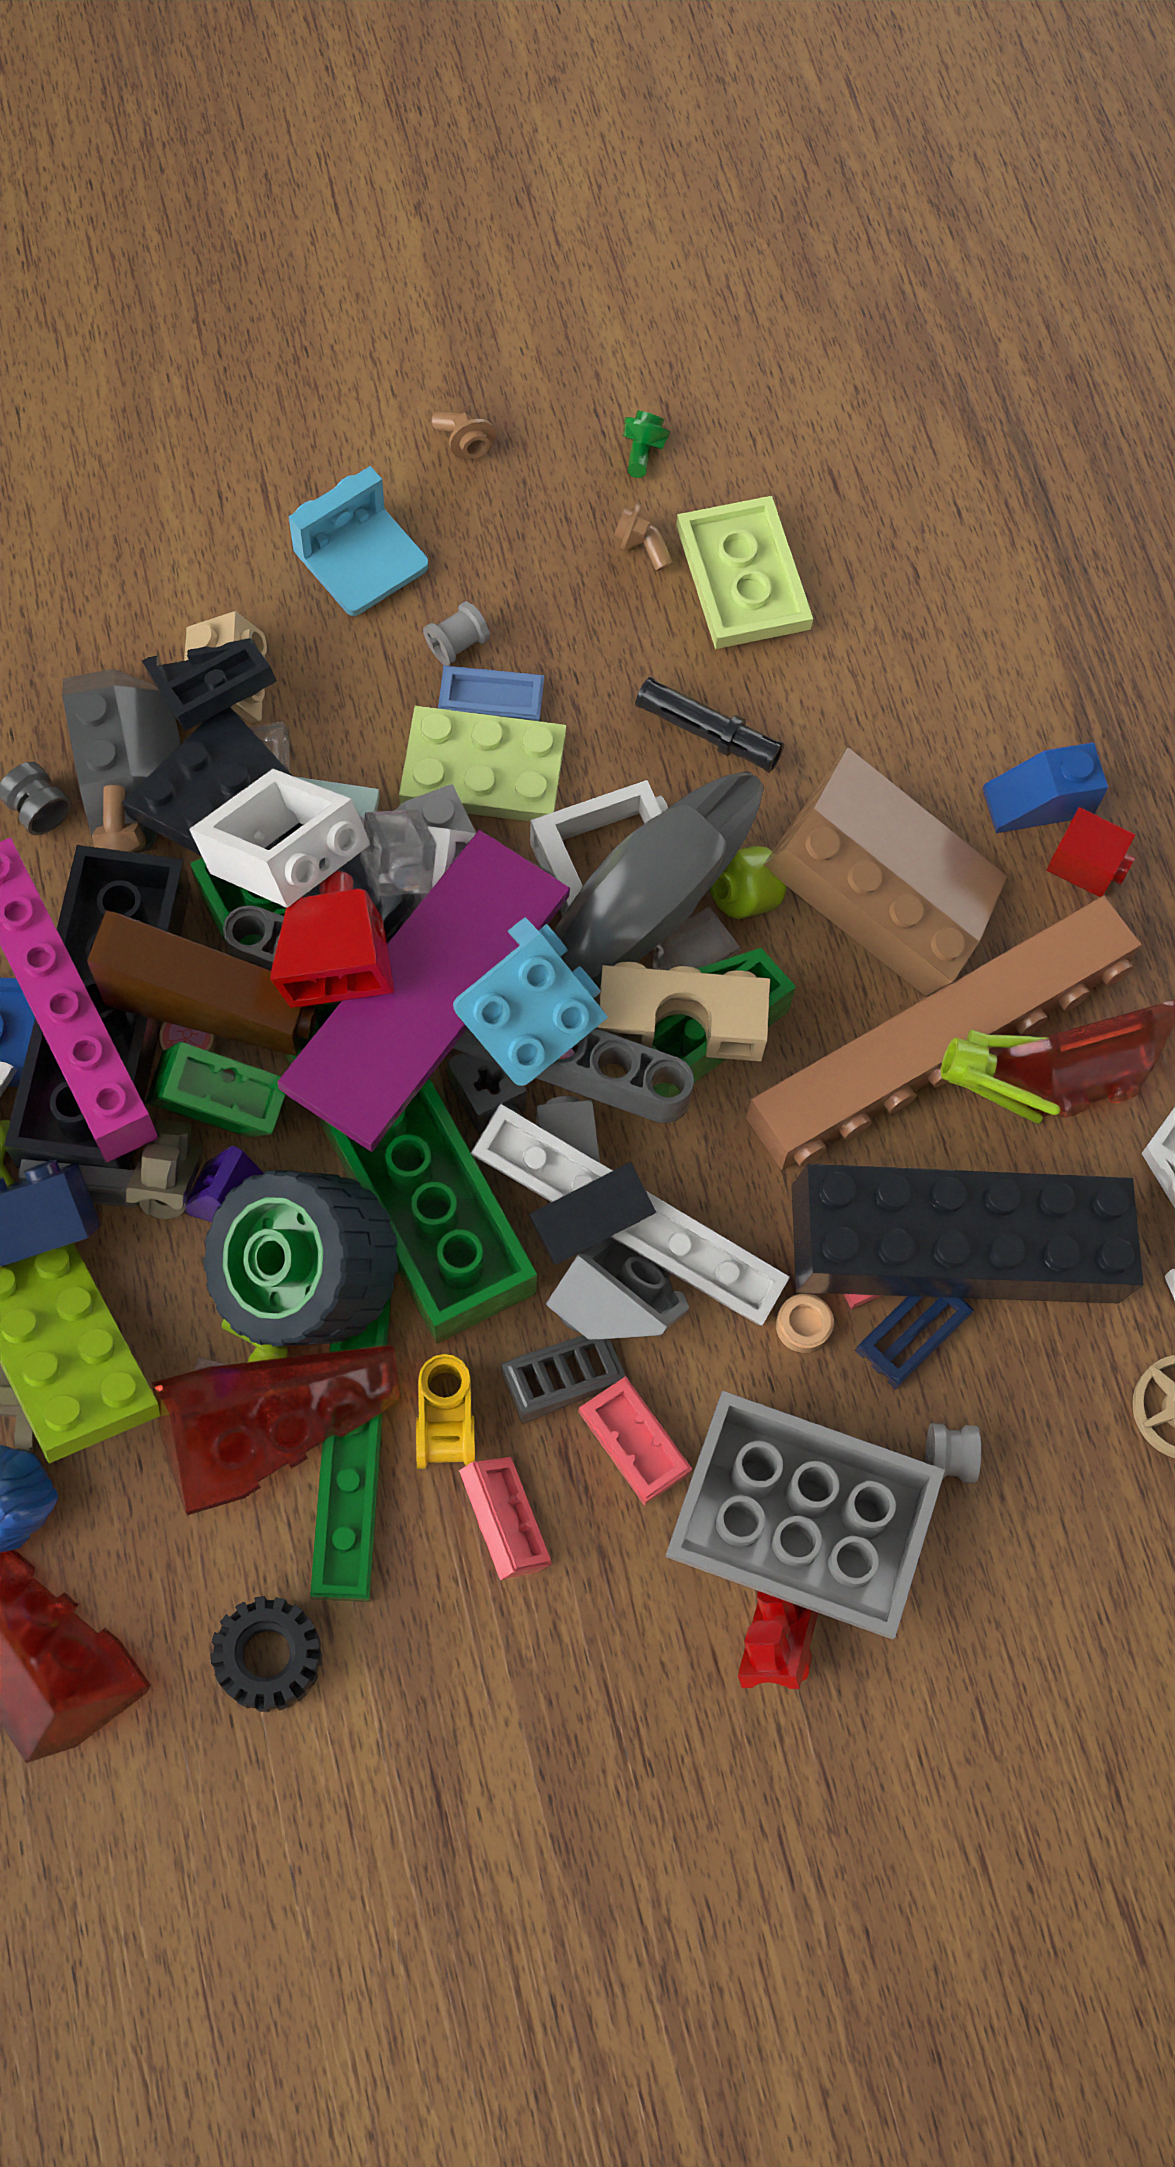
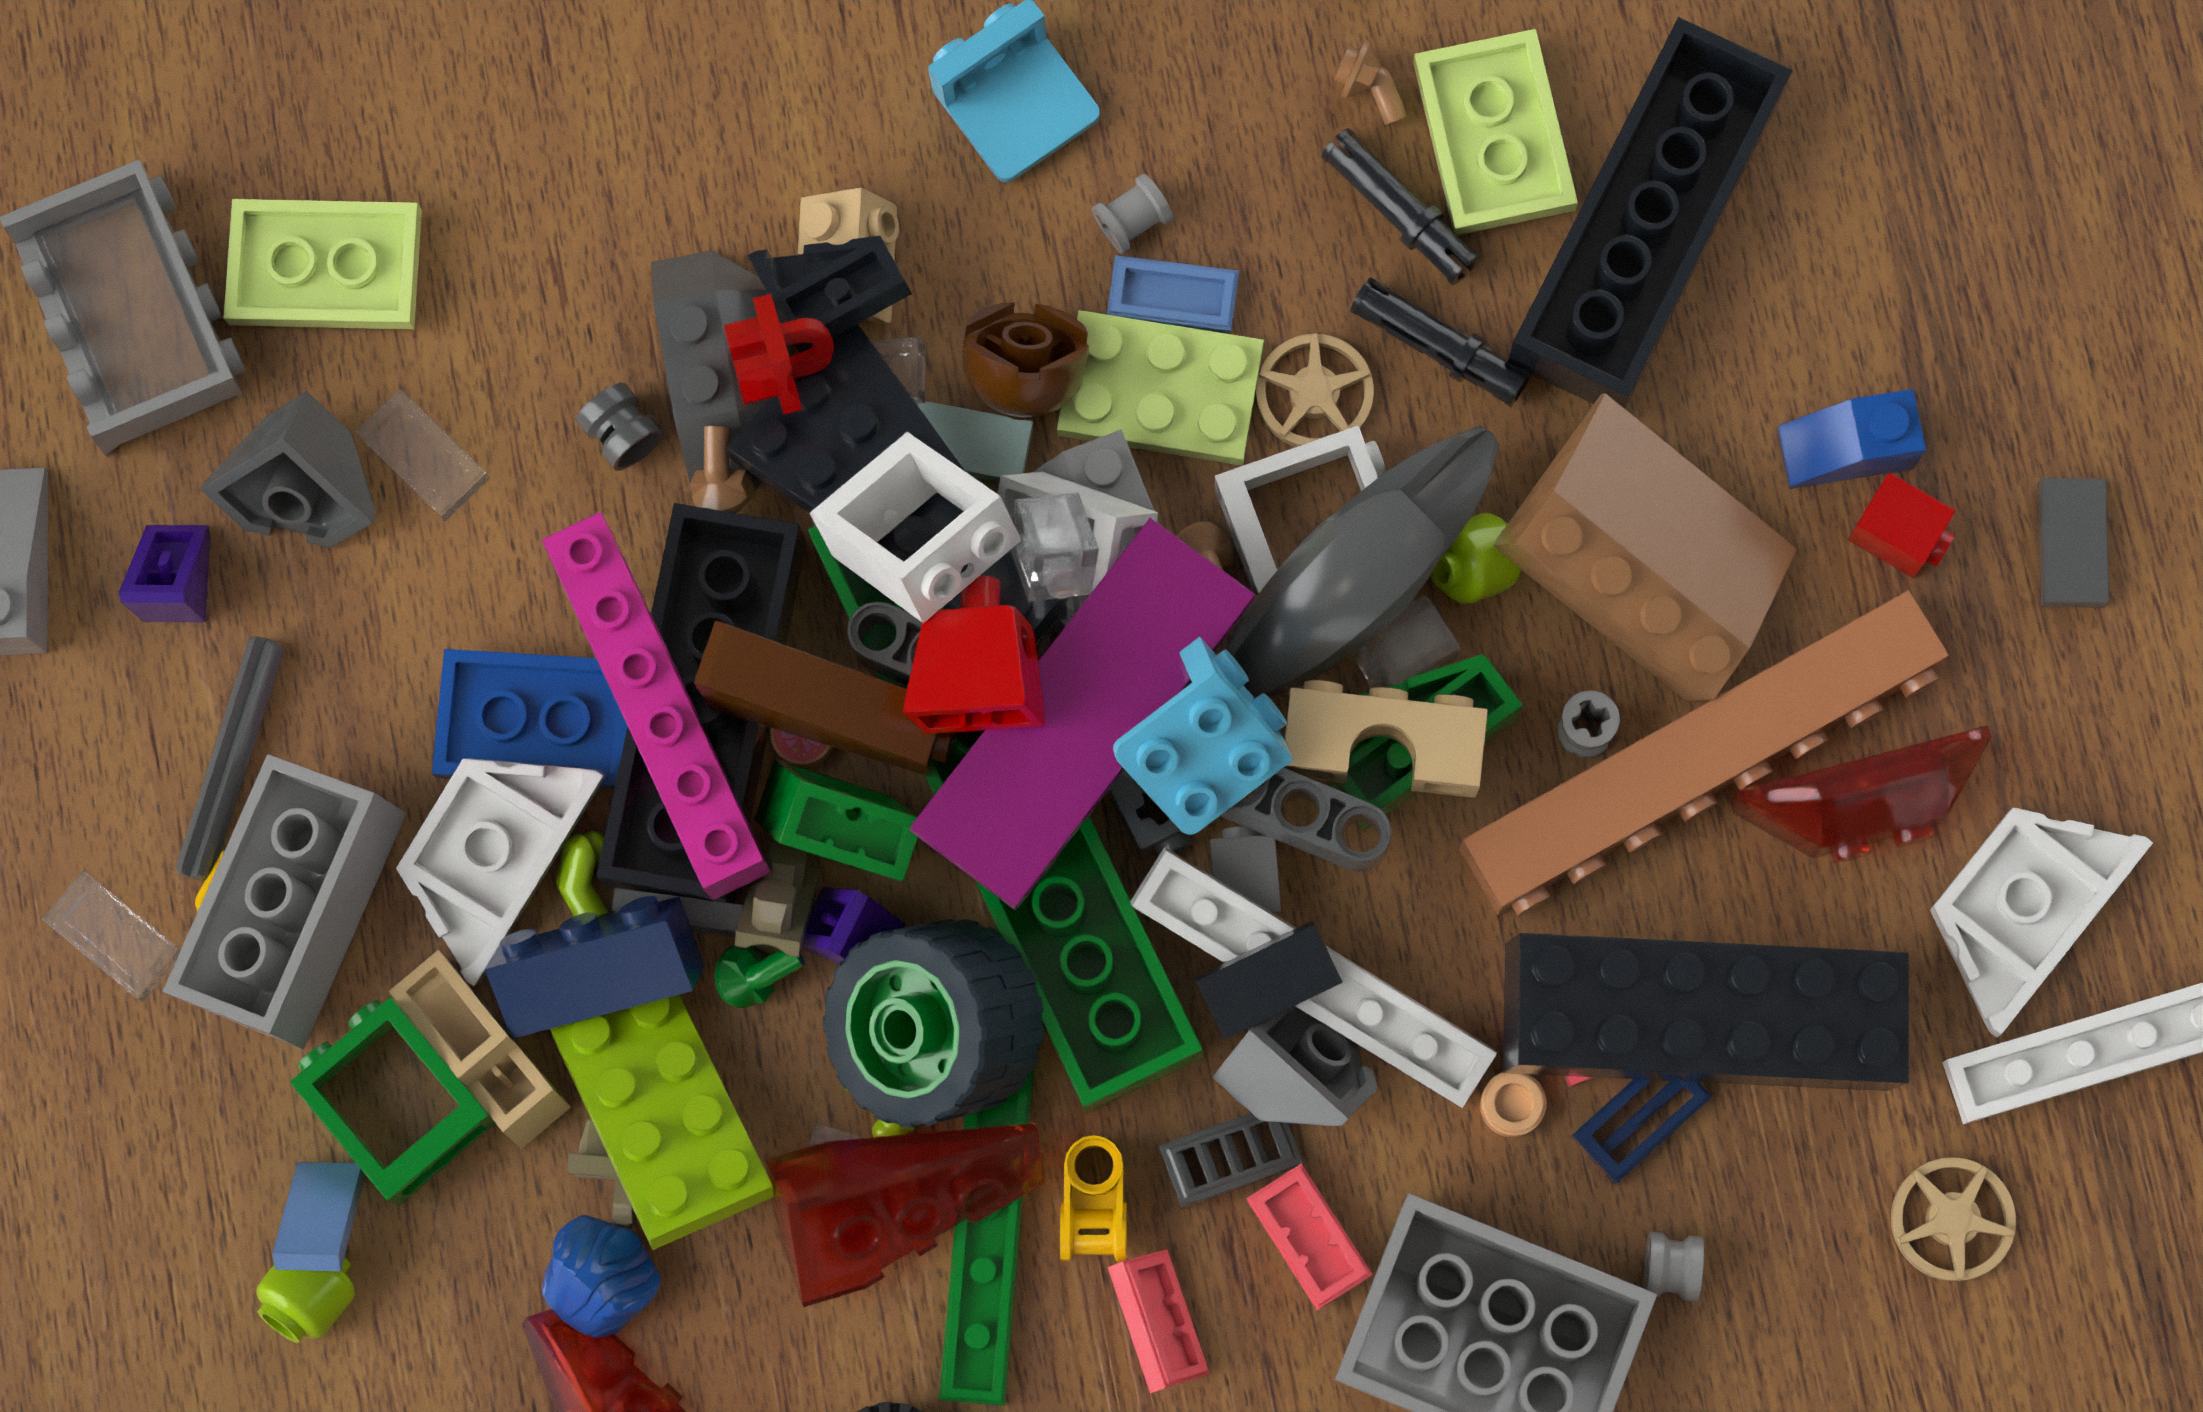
camera: 15 degrees right, 10 degrees up
lime plant [941,1029,1060,1124] -> none
none -> green plate [714,945,805,1008]
none -> red hips [723,294,834,414]
none -> reddish brown cylinder [962,302,1089,420]
none -> tan wheel [1256,333,1374,447]
none -> black pin [1321,128,1481,285]
none -> black brick [1508,17,1793,409]
none -> light grey bush [1557,690,1620,759]

